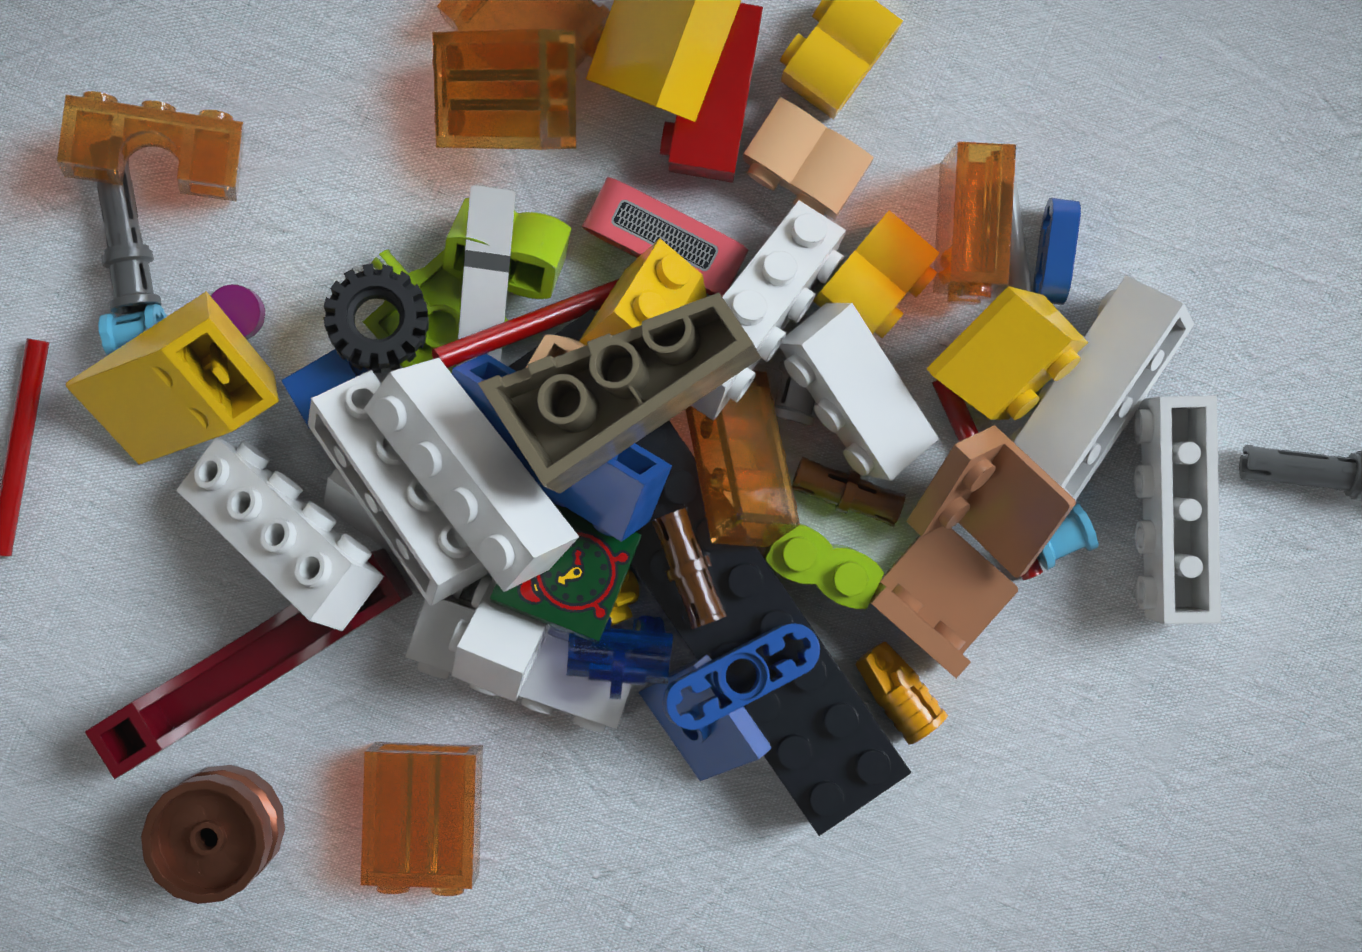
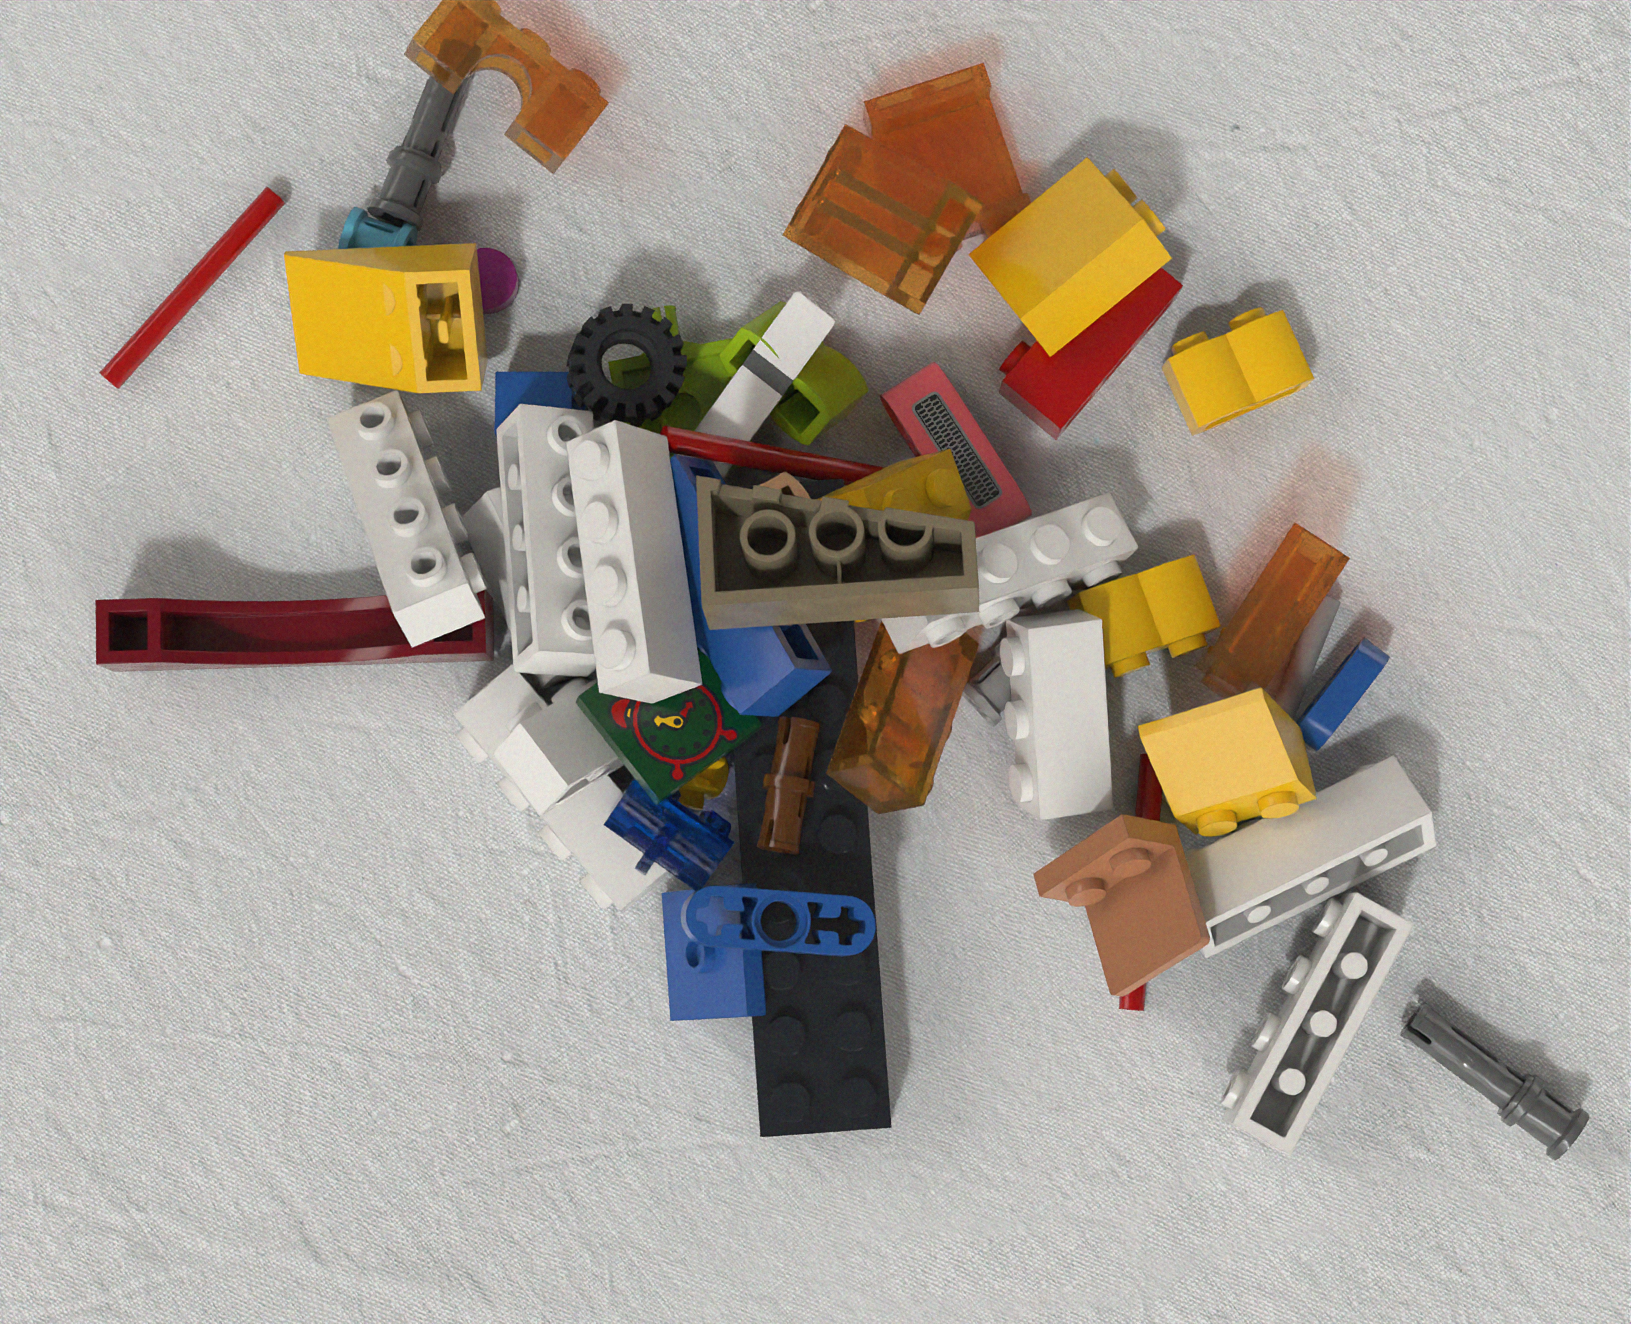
camera: 30 degrees right, 5 degrees down
copper wheel [141,765,285,904] -> none
clear orange brick [360,742,483,896] -> none
light nougat brick [743,97,874,220] -> none
lime brick [763,520,884,609] -> none
reddish brown pin [790,457,906,527] -> none
light orange hinge [855,641,948,745] -> none
nougat bracket [870,526,1018,679] -> none
medium azure bush [1037,503,1099,570] -> none

